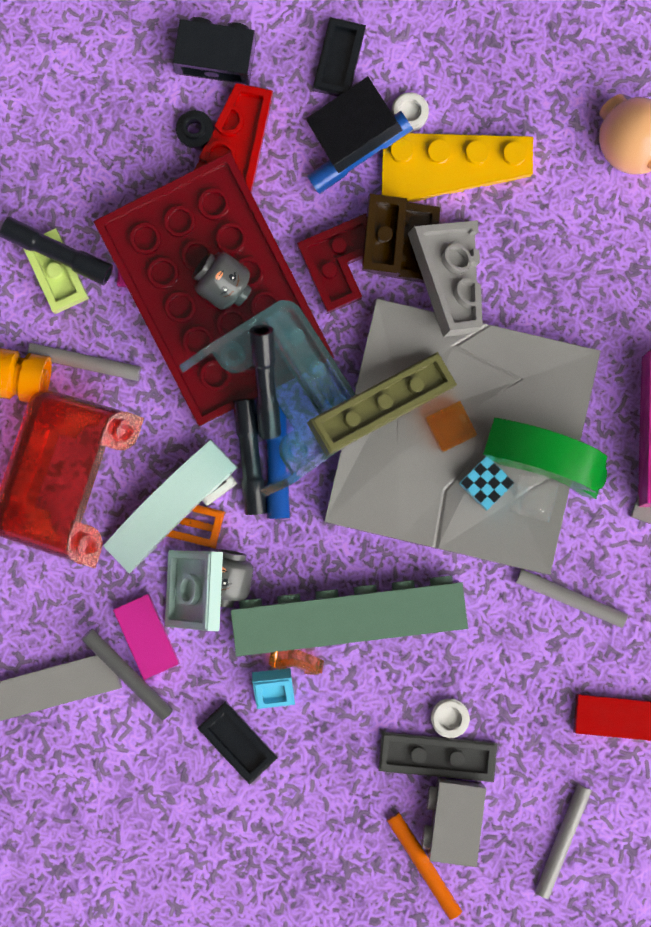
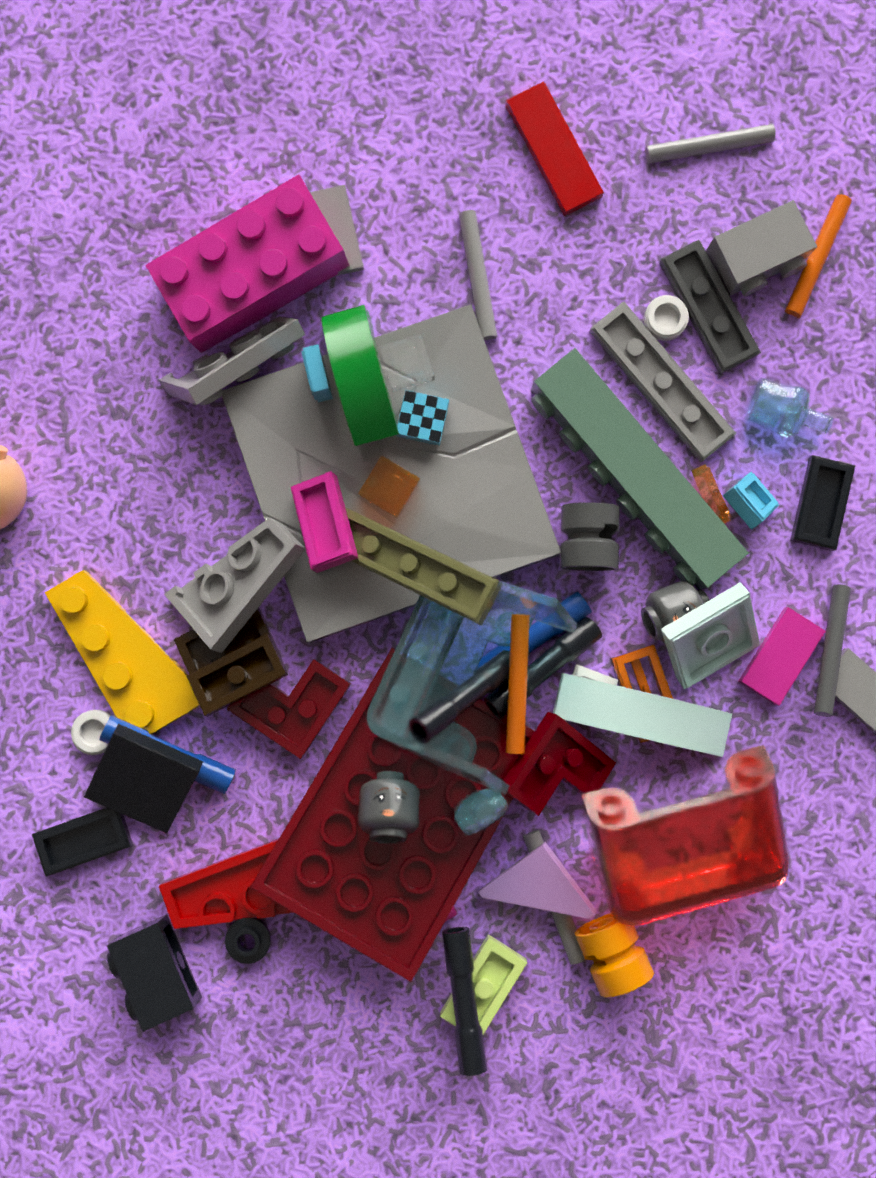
camera: 125 degrees left, 0 degrees up
none -> light grey wing [158,316,305,405]
none -> dark pink tile [291,471,358,573]
none -> medium azure tile [301,344,333,403]
none -> clear light blue piece [454,788,509,835]
none -> lavender tile [478,842,597,919]
none -> dark red plate [499,712,616,816]
none -> orange bar [506,614,530,754]
none -> dark grey wheel [560,503,620,571]
none -> light grey tile [589,301,737,463]
none -> clear light blue piece [745,378,834,437]

